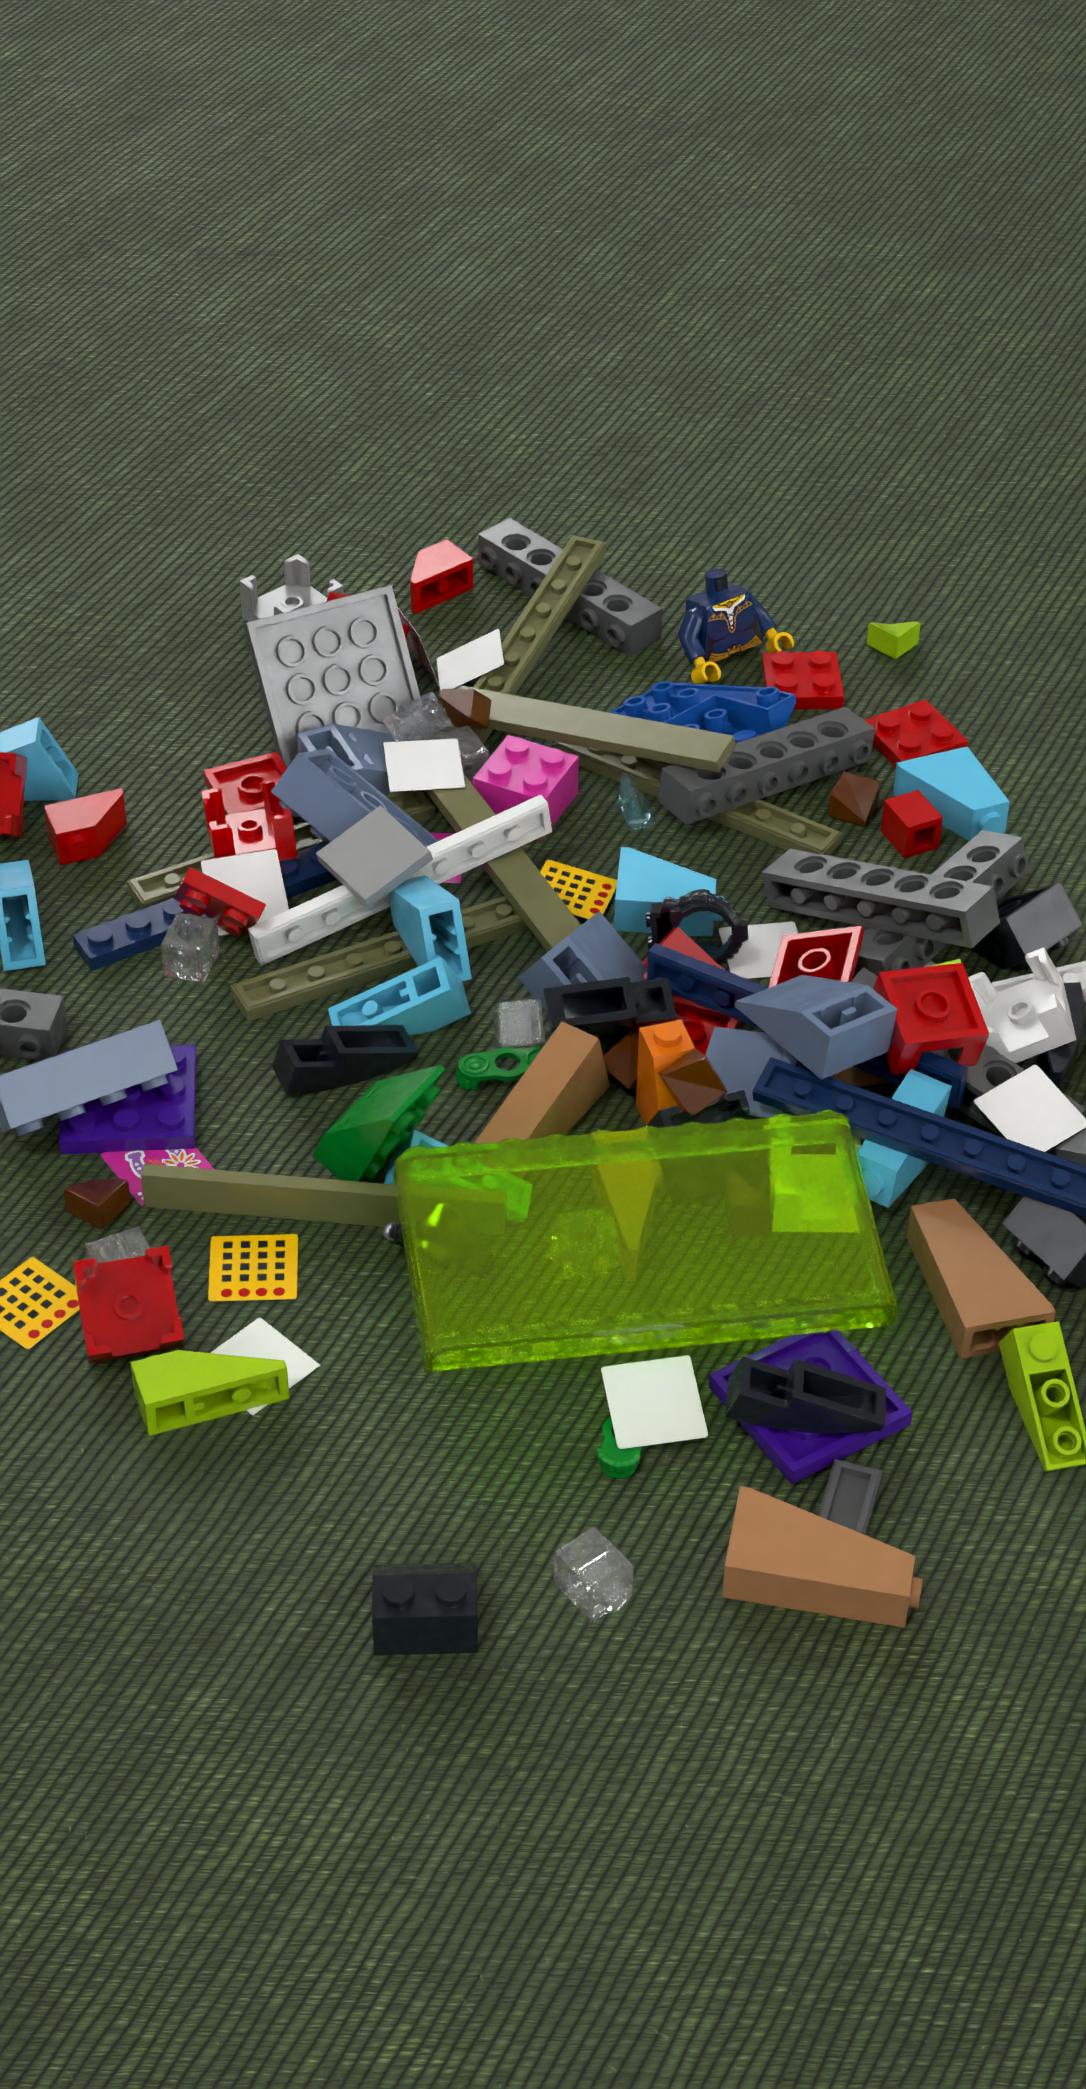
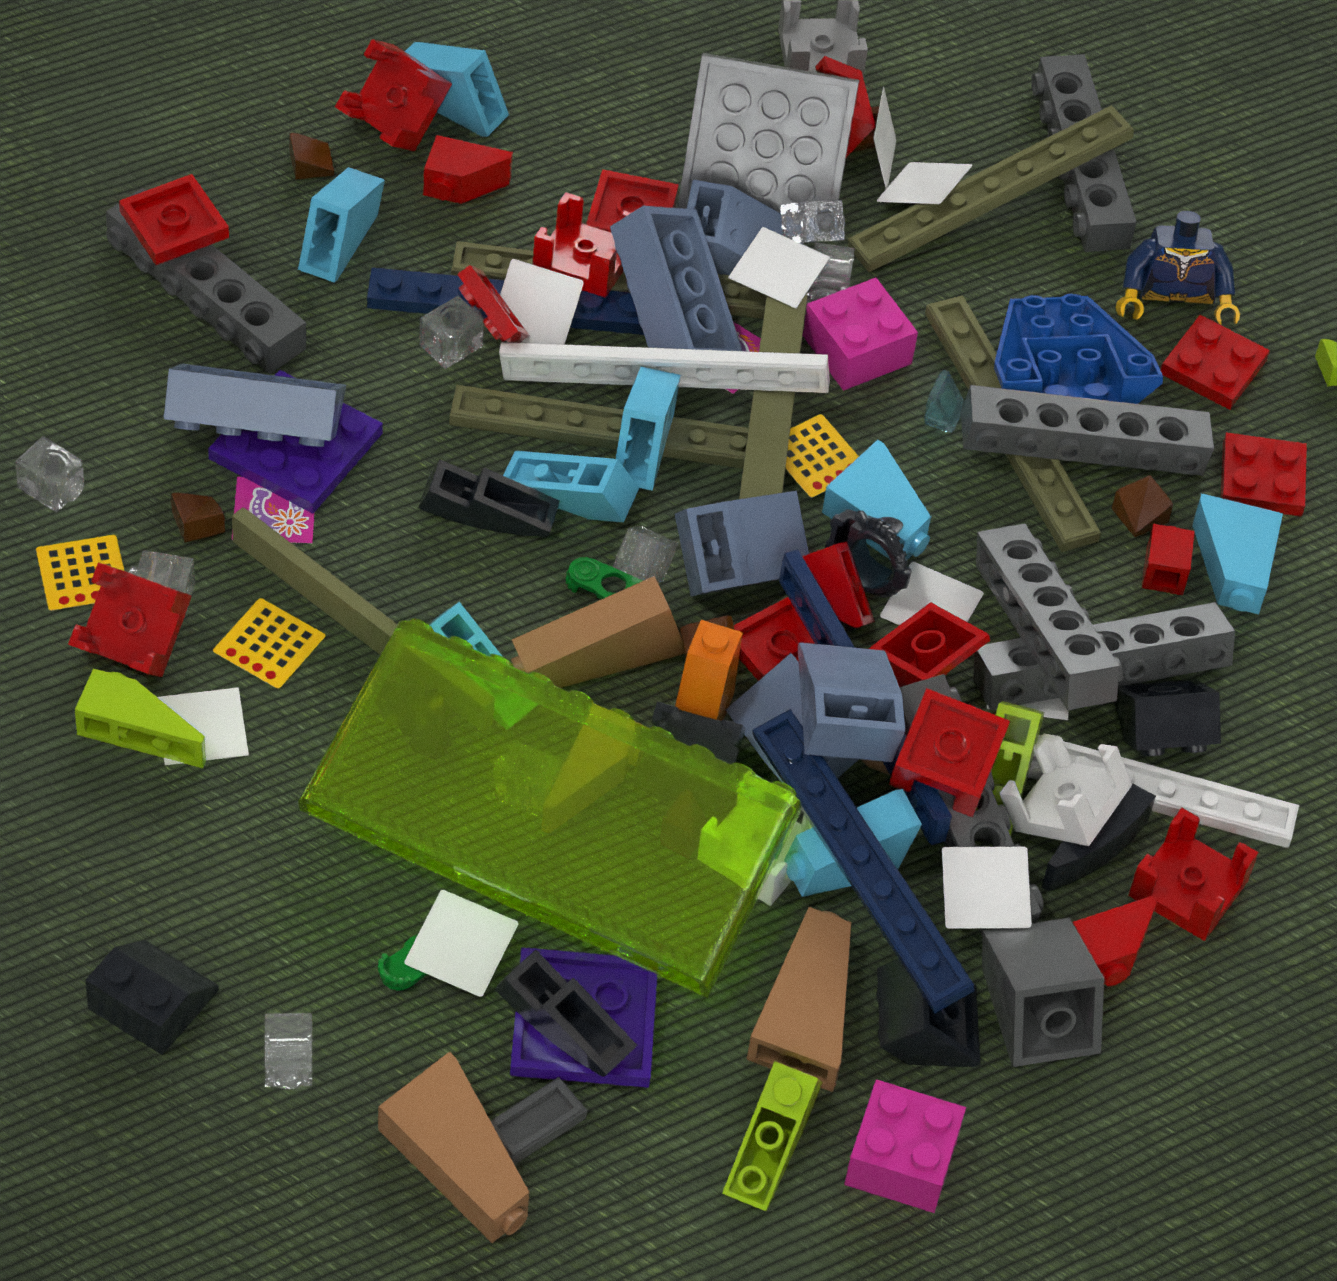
camera: 30 degrees right, 10 degrees up
green slope [312,1065,445,1182] -> none
light grey tile [316,806,433,909] -> none
red slope [410,539,473,614] -> none
reddish brown slope [439,689,492,728] -> none
tile [443,685,736,773] -> none
black slope [543,977,677,1035] -> none
reddish brown slope [658,1048,728,1117] -> none

